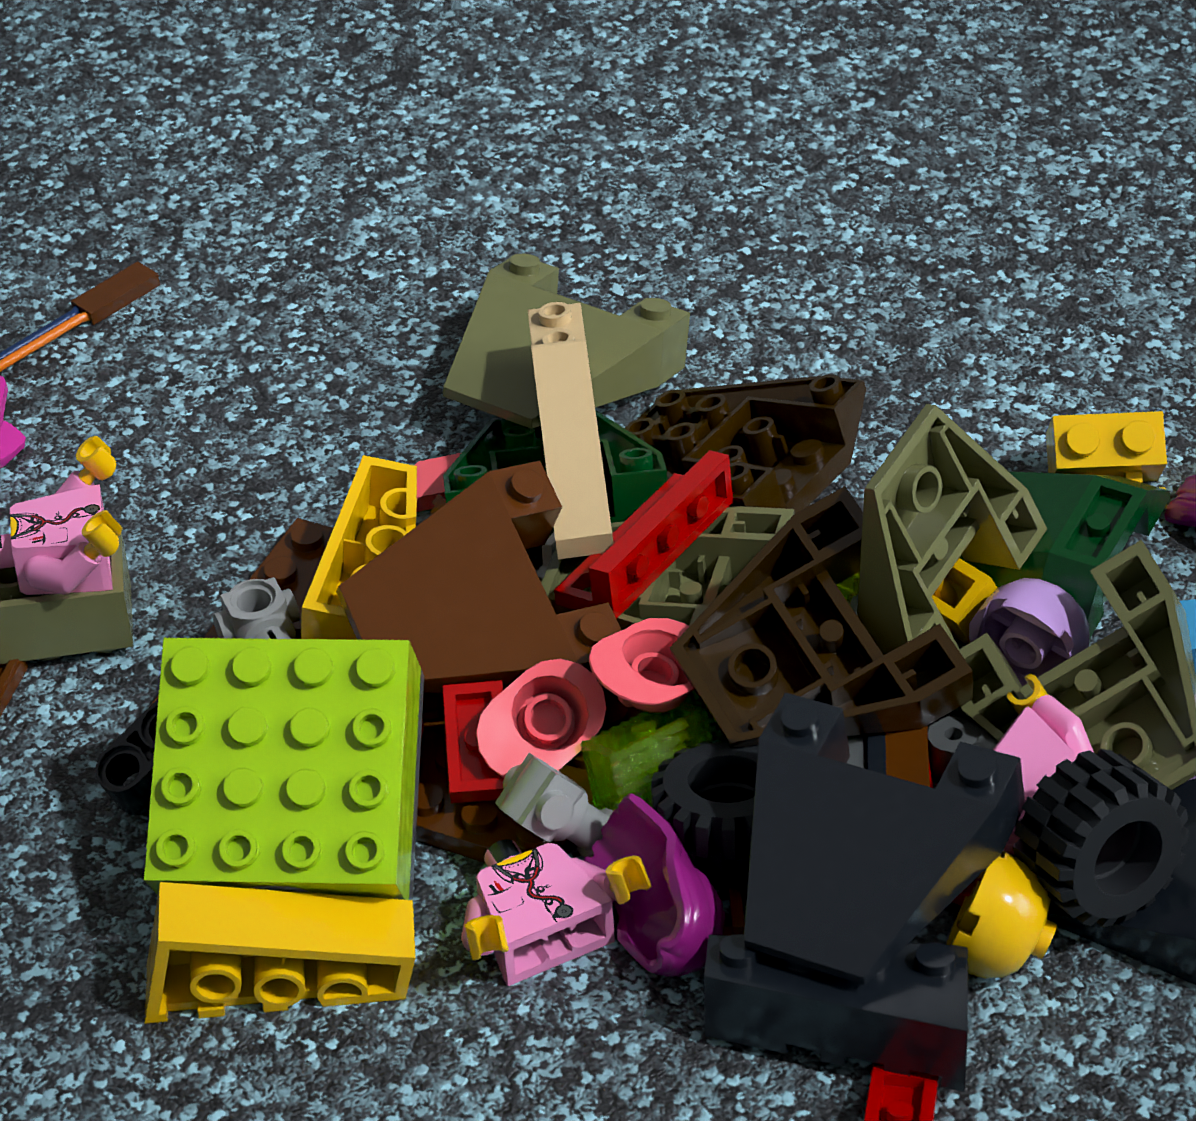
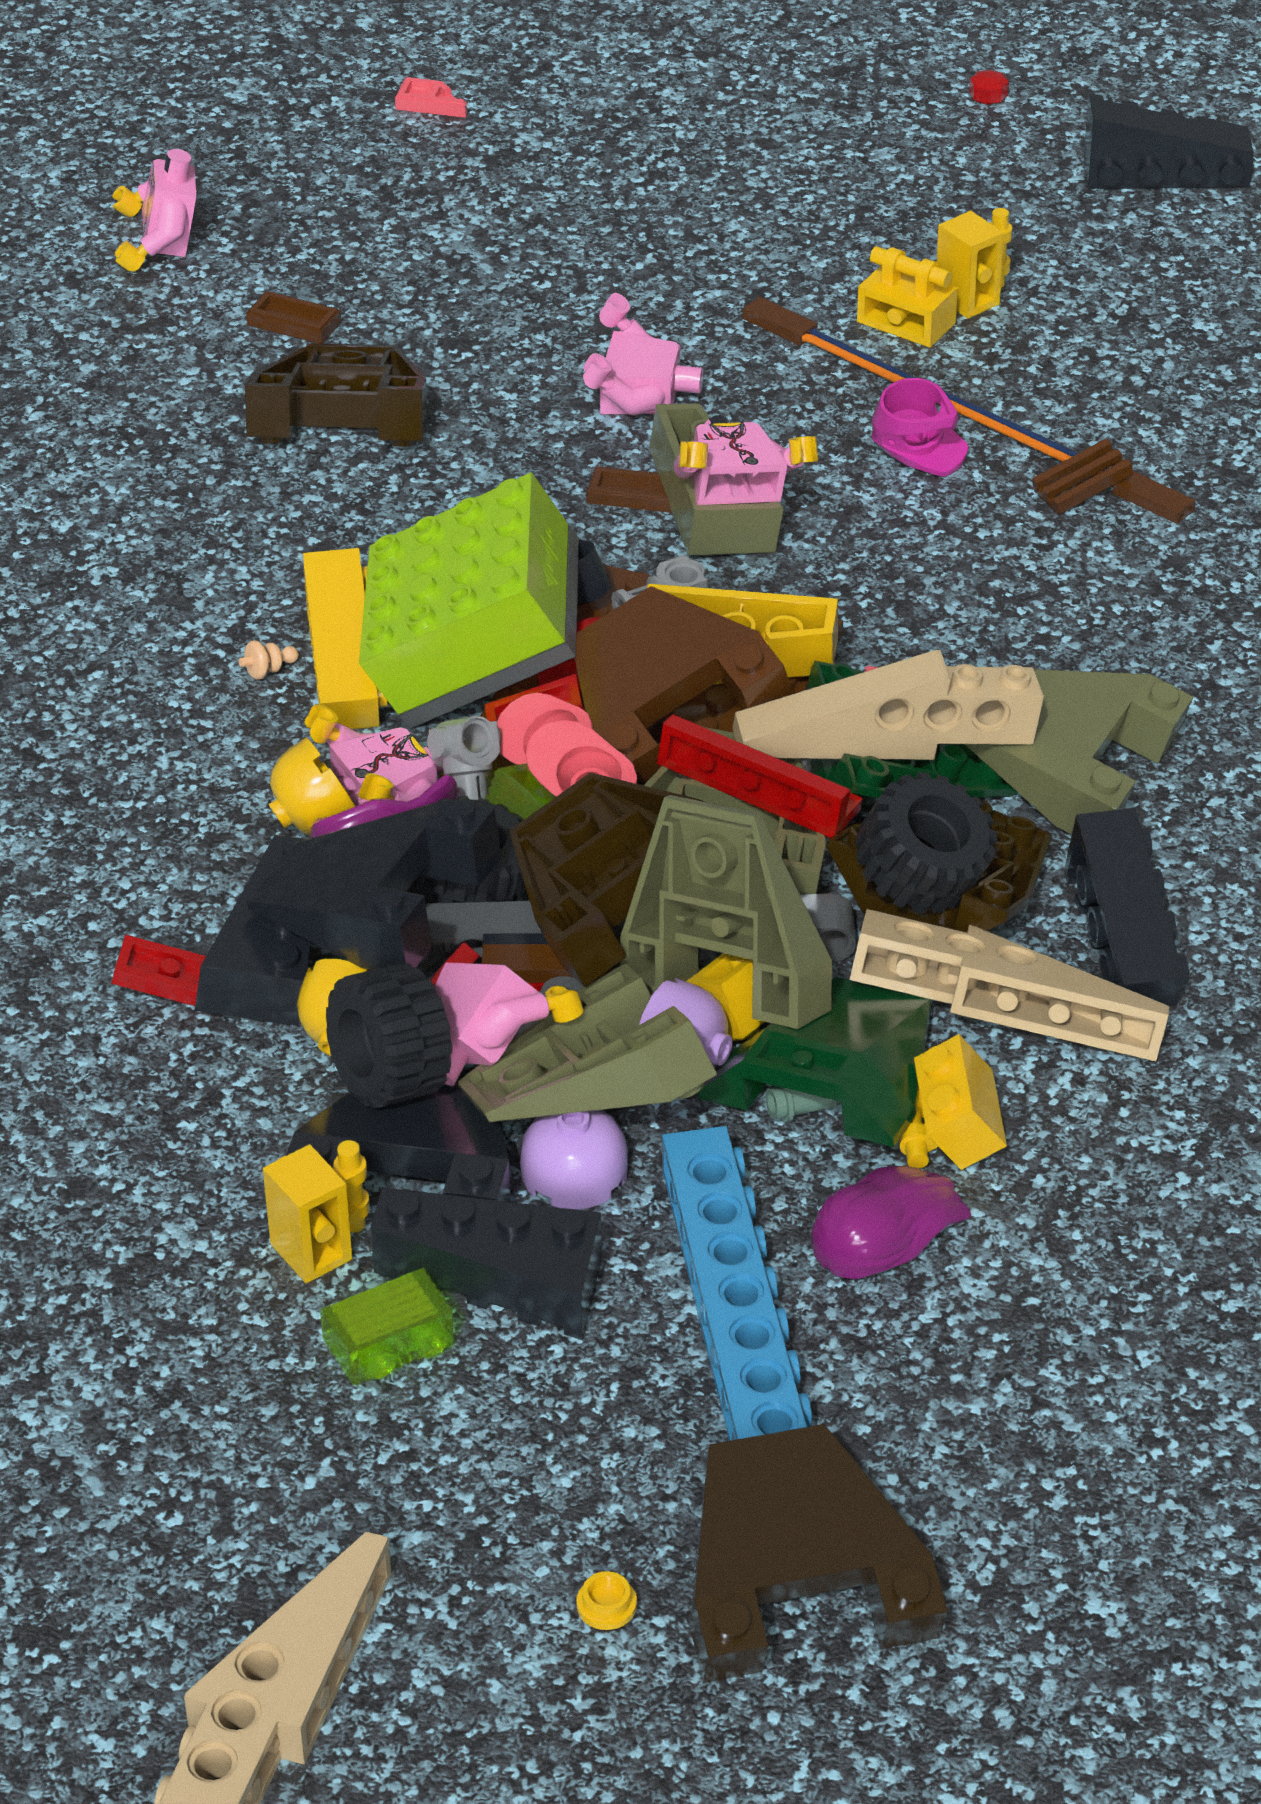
camera: 85 degrees right, 0 degrees up
none -> light nougat hair [239,640,299,680]
none -> yellow cylinder [268,737,355,837]
none -> tan brick [850,909,1169,1061]
none -> black tyre [855,773,997,914]
none -> reddish brown tile [1032,438,1133,515]
none -> black wedge [1064,808,1189,1006]

